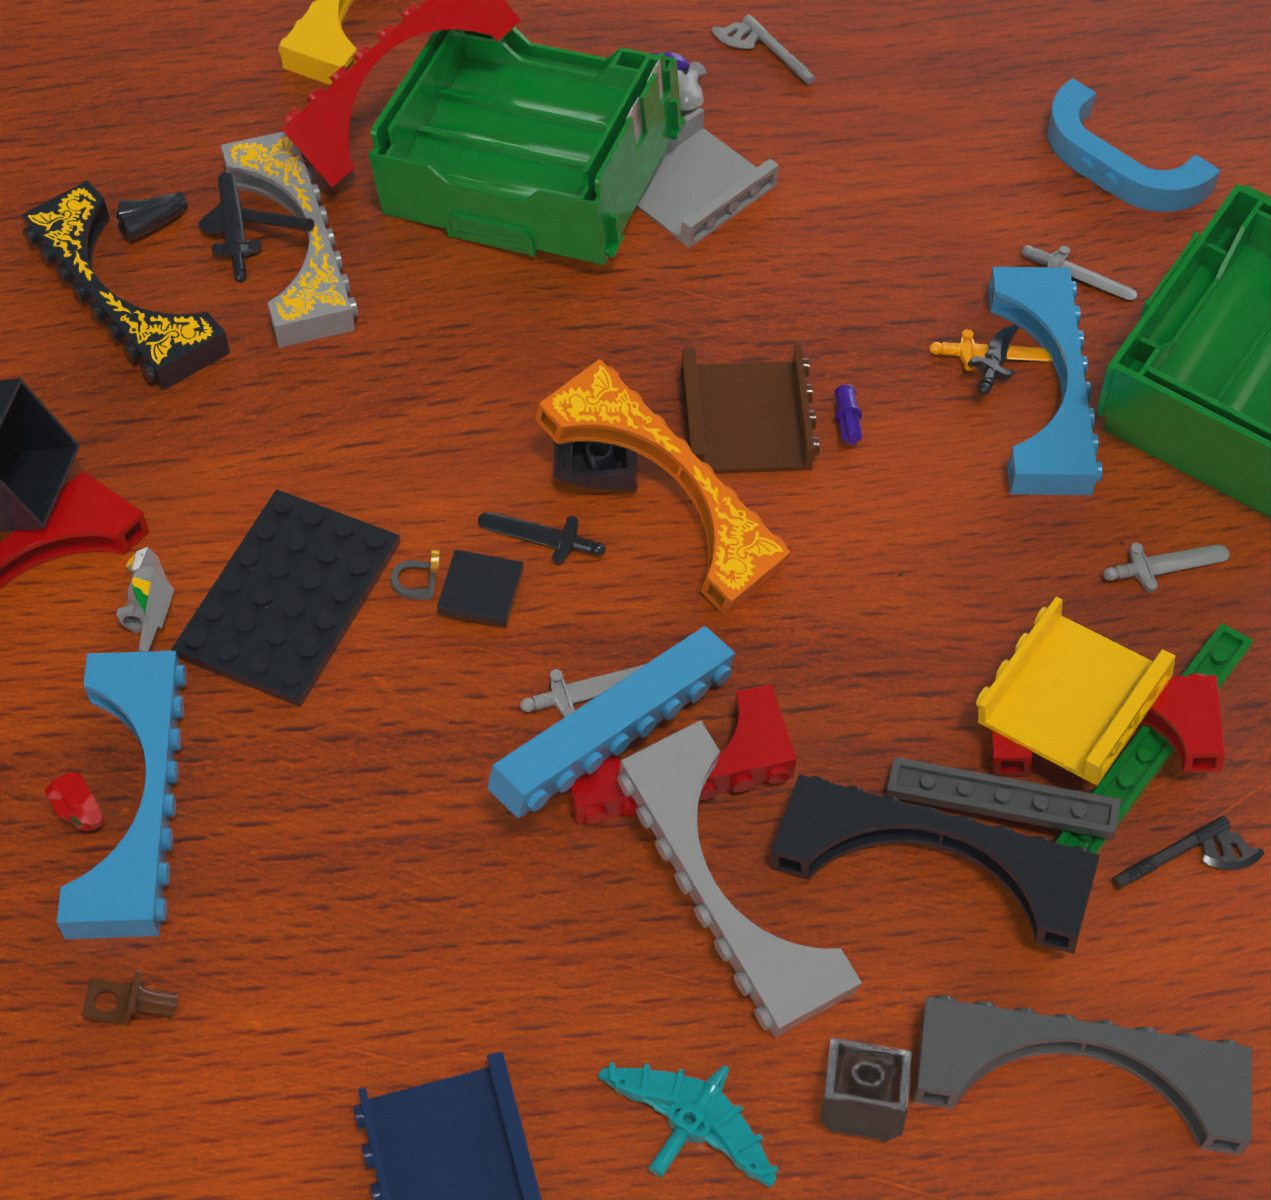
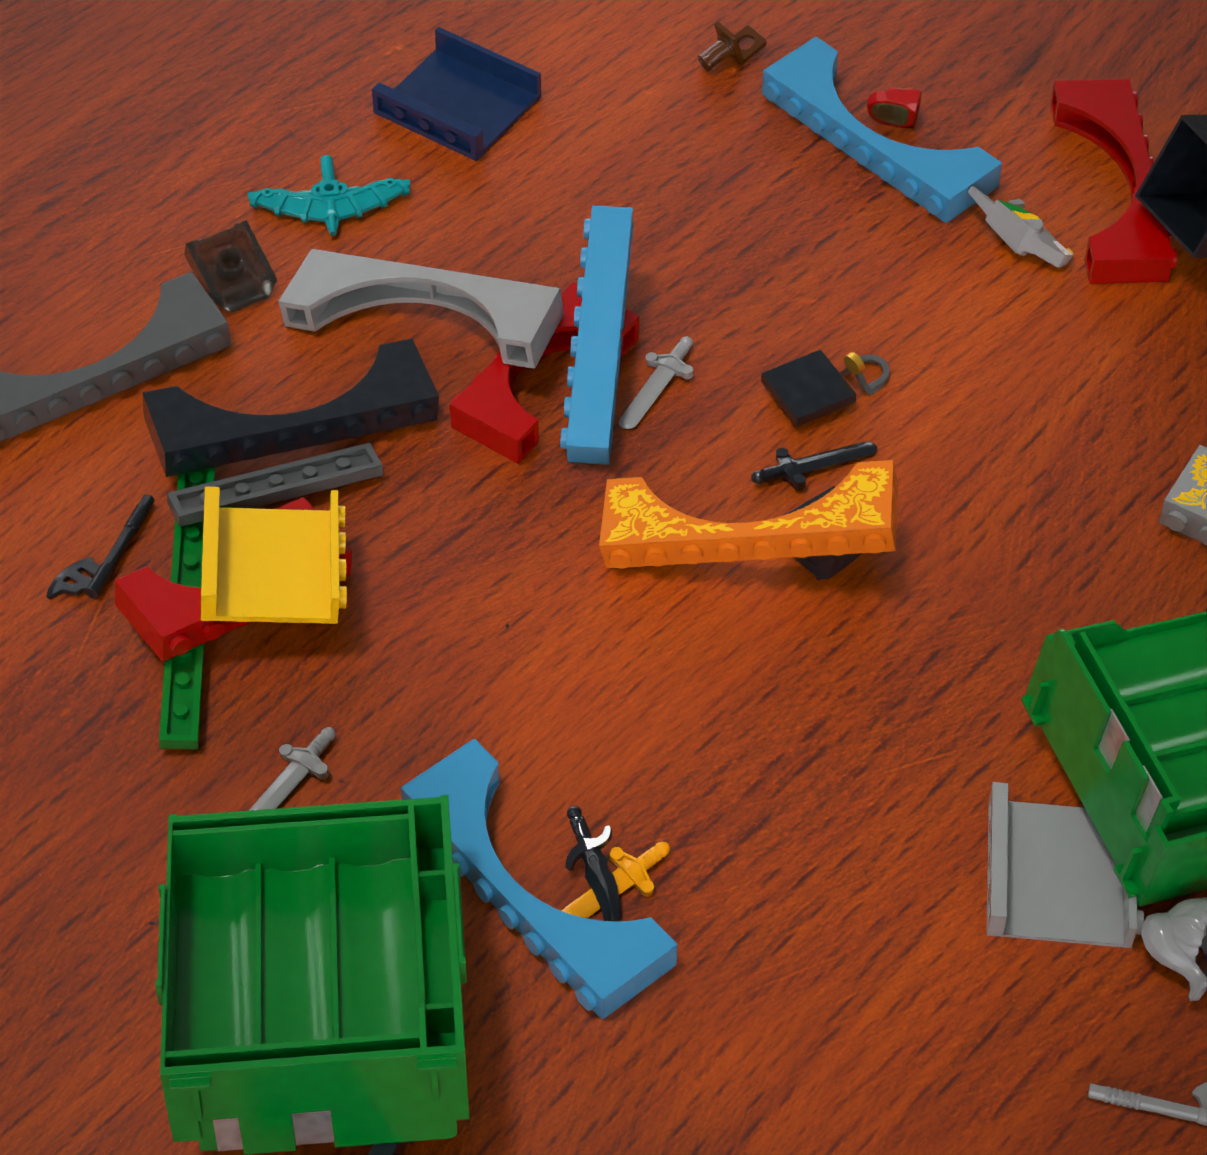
camera: 140 degrees right, 5 degrees down
black plate [171,489,400,707] -> none
reddish brown panel [681,344,820,474] -> none
dark purple axle [834,384,862,446] -> none
light grey sword [1021,245,1137,300] -> none

